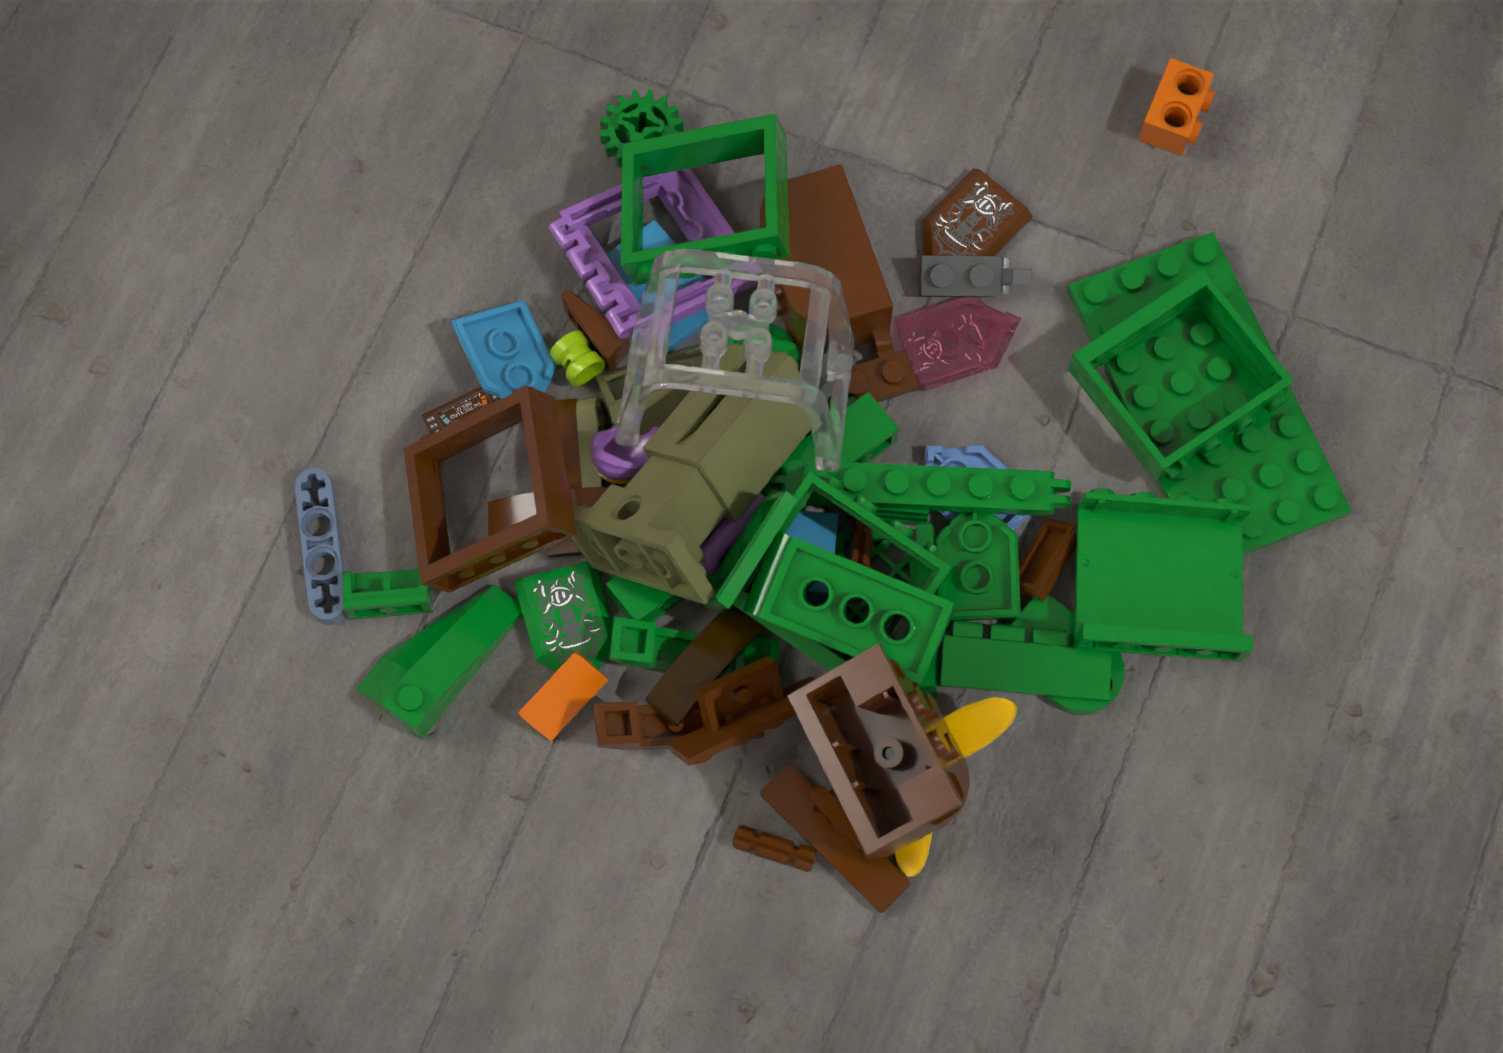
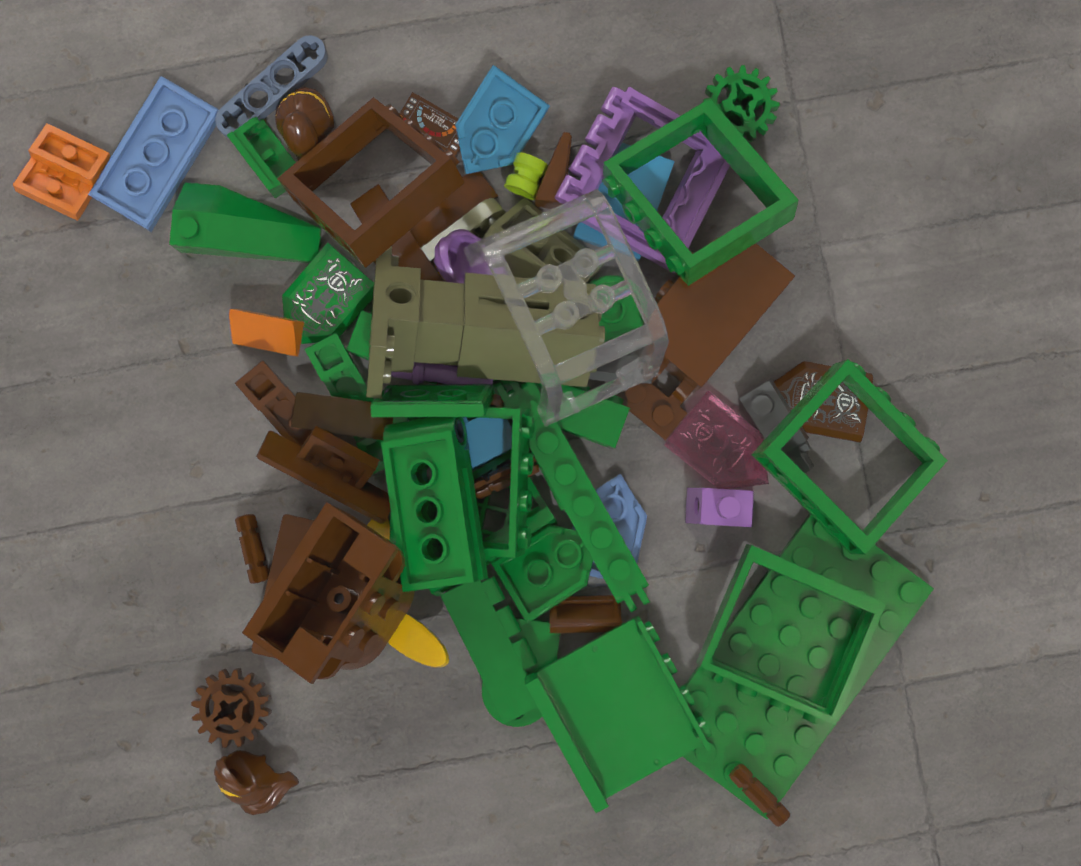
camera: 55 degrees right, 15 degrees up
orange brick [1138,58,1216,156] -> none
none -> orange slope [13,123,110,221]
none -> medium blue tile [88,76,219,232]
none -> reddish brown gear [191,668,272,748]
none -> reddish brown hair [214,750,299,815]
none -> reddish brown hair [275,87,334,160]
none -> medium lavender torso [685,488,754,527]
none -> reddish brown axle [729,763,790,827]
none -> green window [751,359,948,555]

